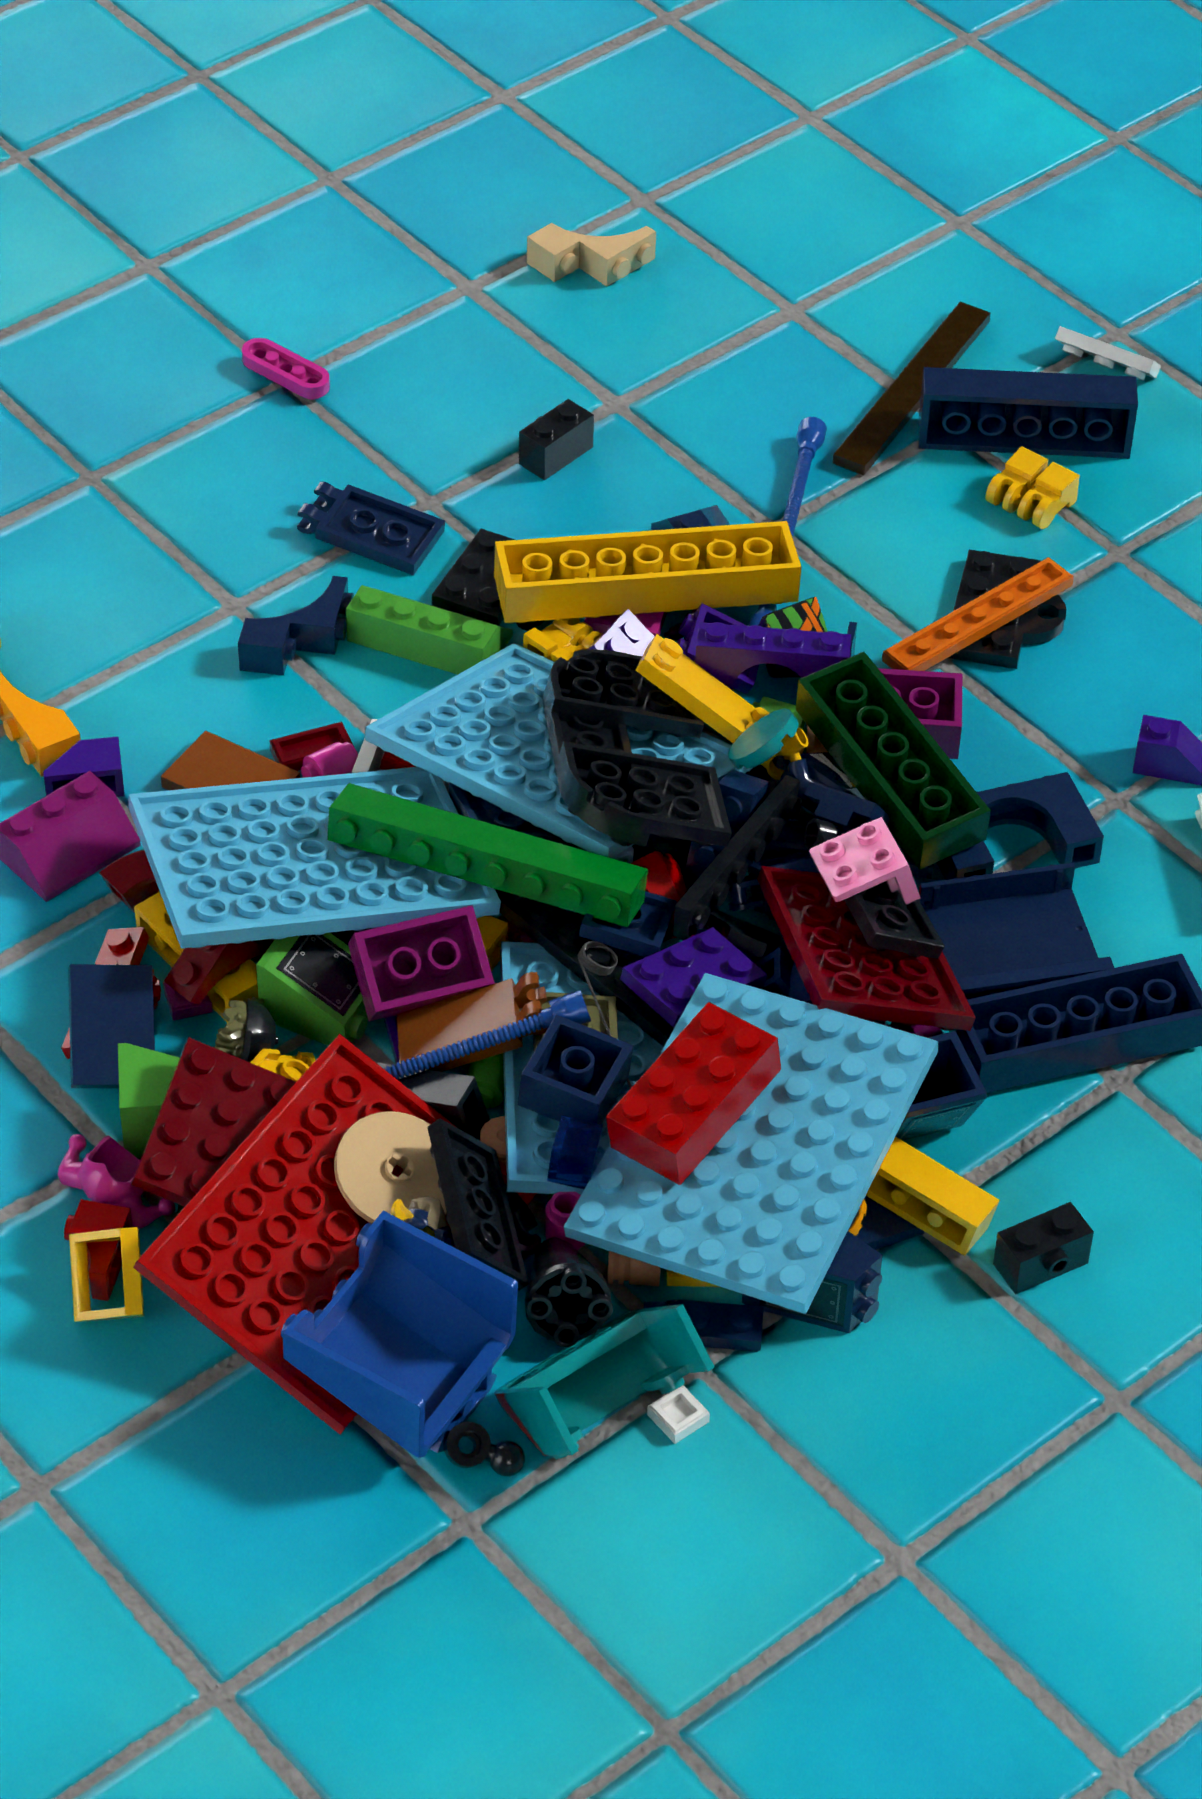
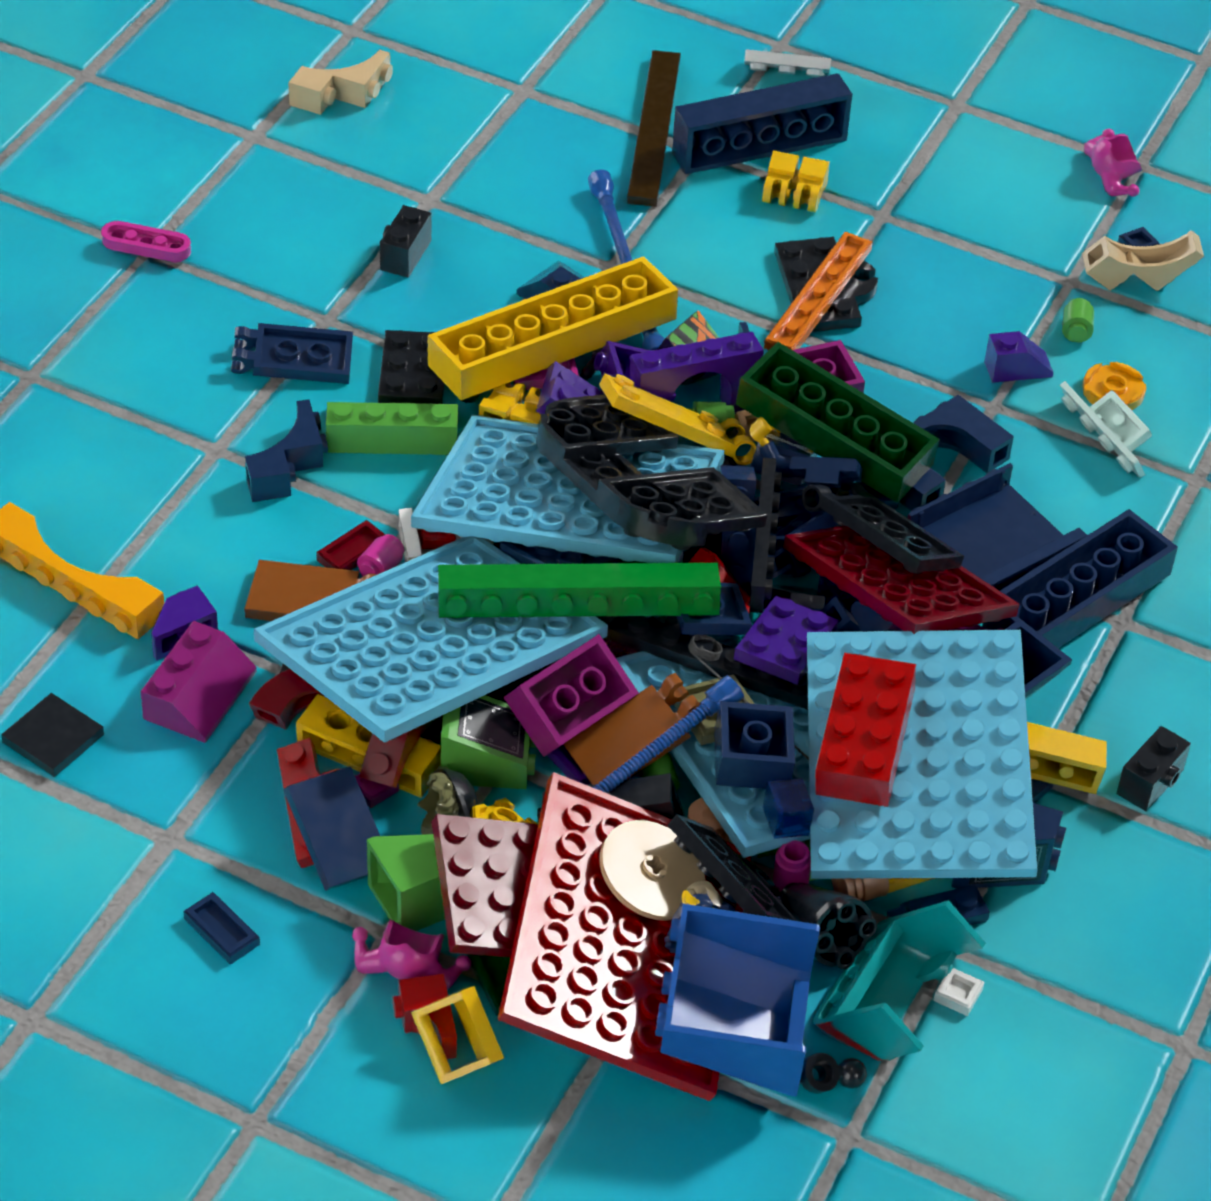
camera: 25 degrees left, 0 degrees up
teal tile [728,708,799,770] -> none
bright pink bracket [809,817,920,905] -> none

